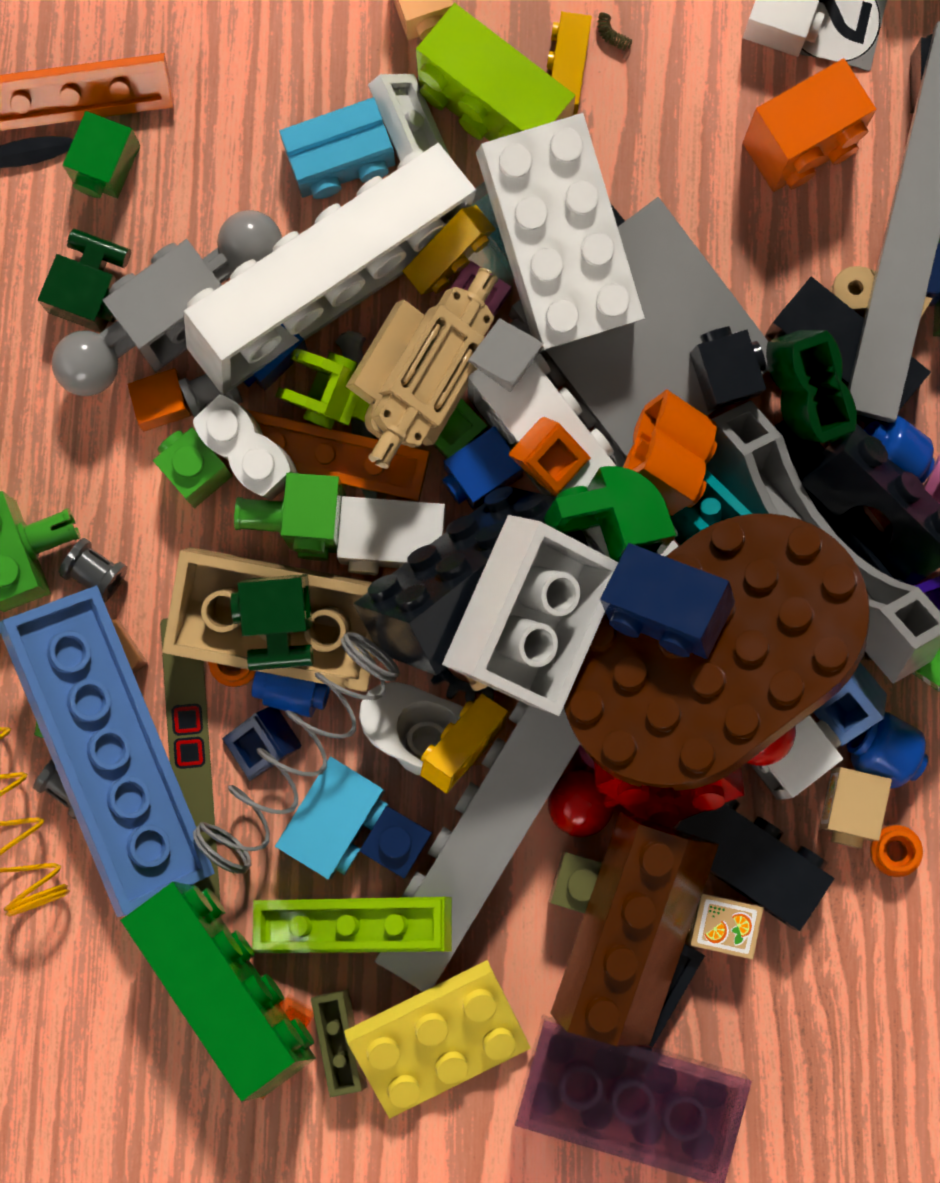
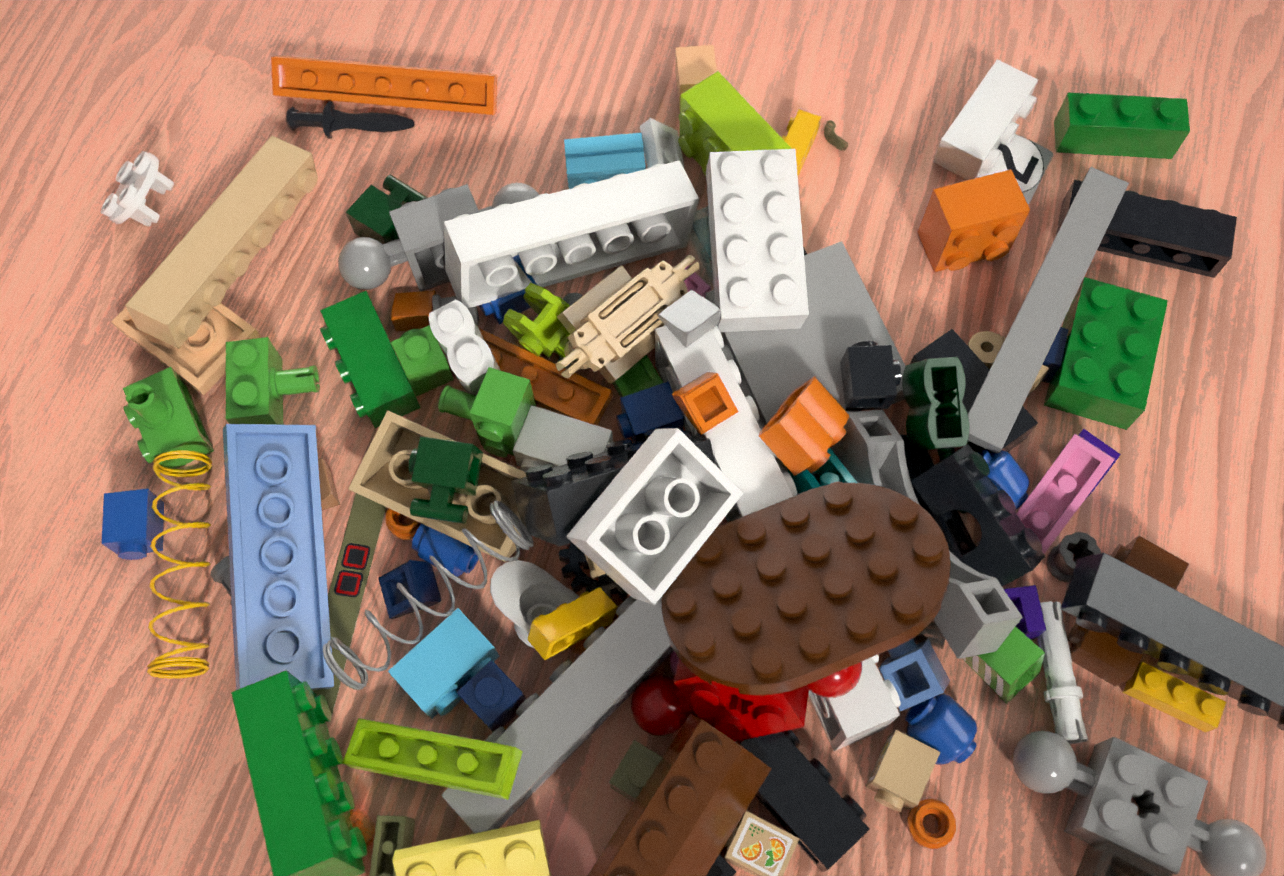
camera: 15 degrees right, 15 degrees down
dark grey bush [59,538,128,603] -> none
green brick [62,111,140,199] -> none
yellow piece [403,205,496,295] -> none
green brick [544,466,677,562] -> none
dark blue brick [600,543,735,659] -> none
none -> green brick [320,291,421,428]

